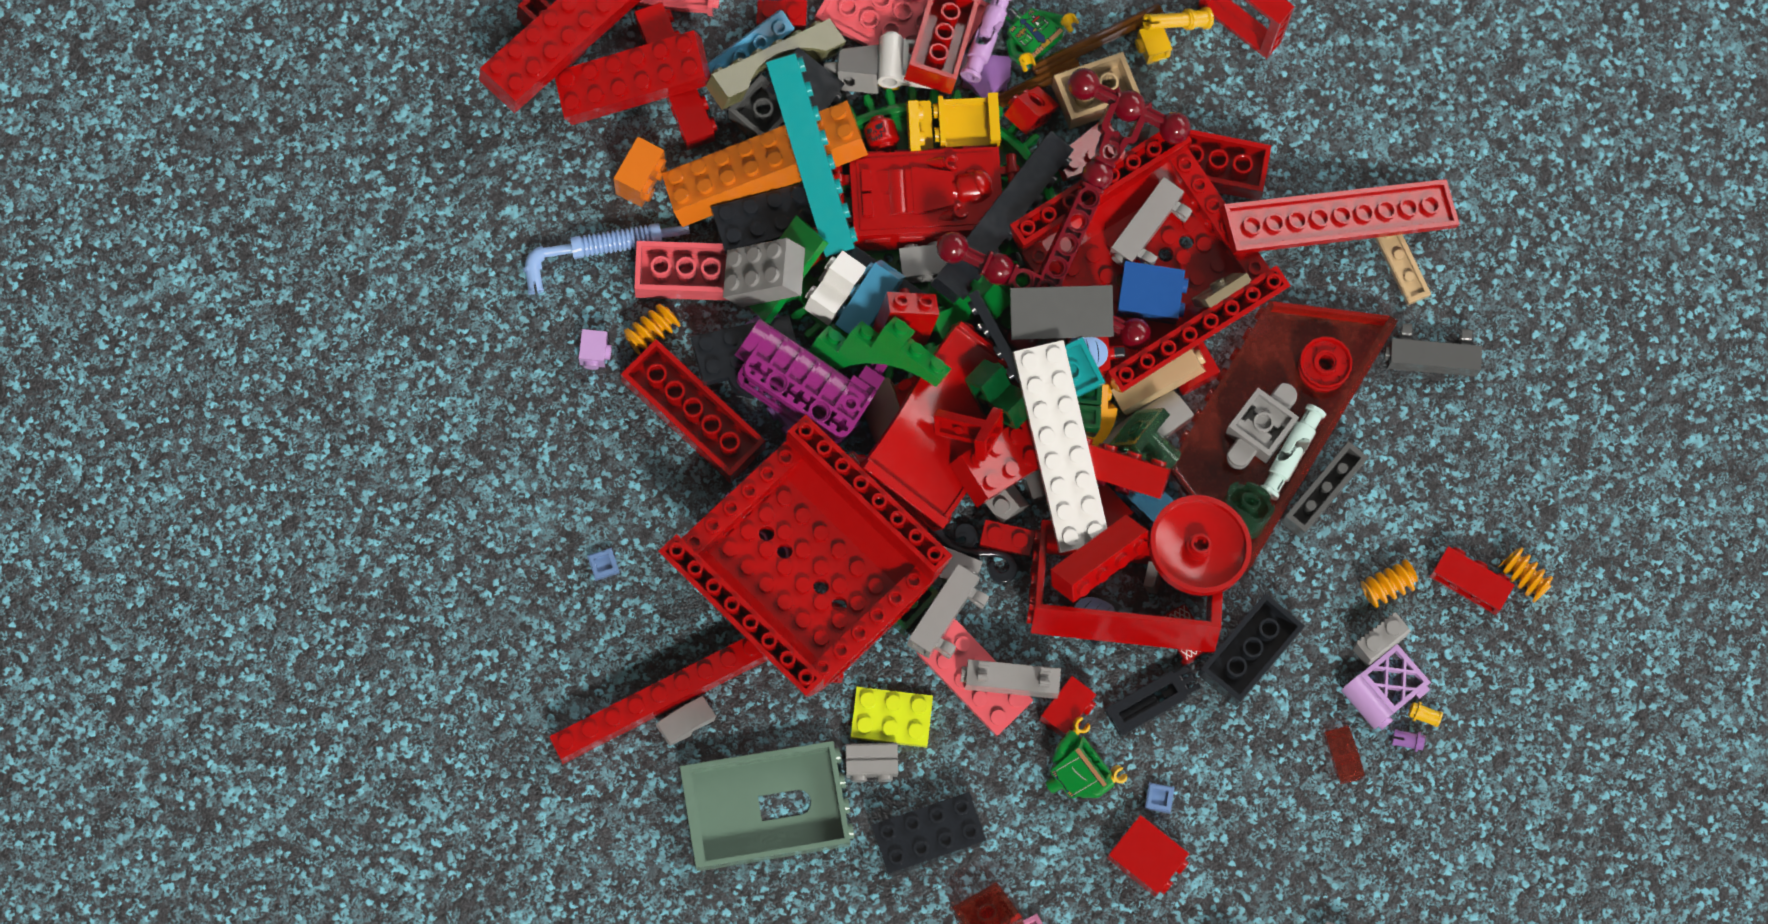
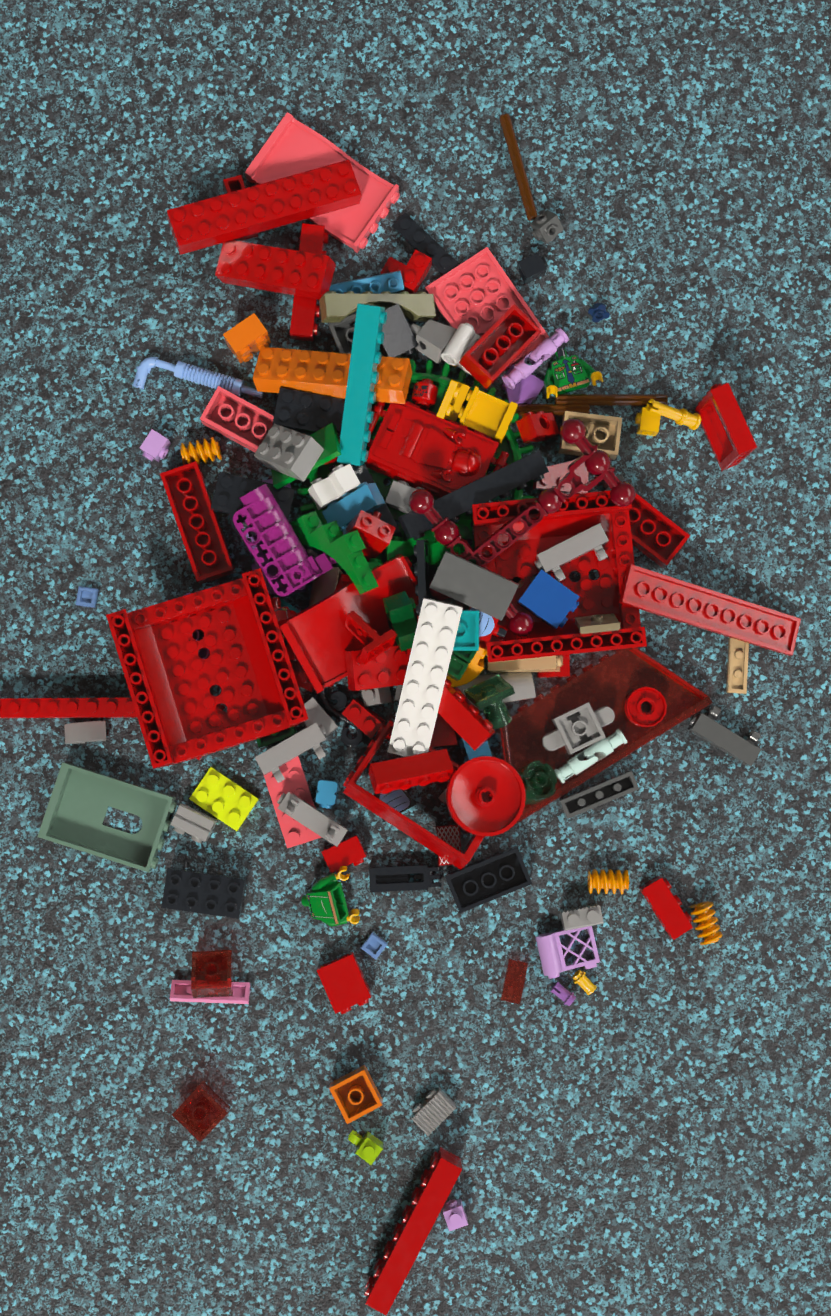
camera: 30 degrees right, 10 degrees up
none -> dark azure brick [315,779,340,809]

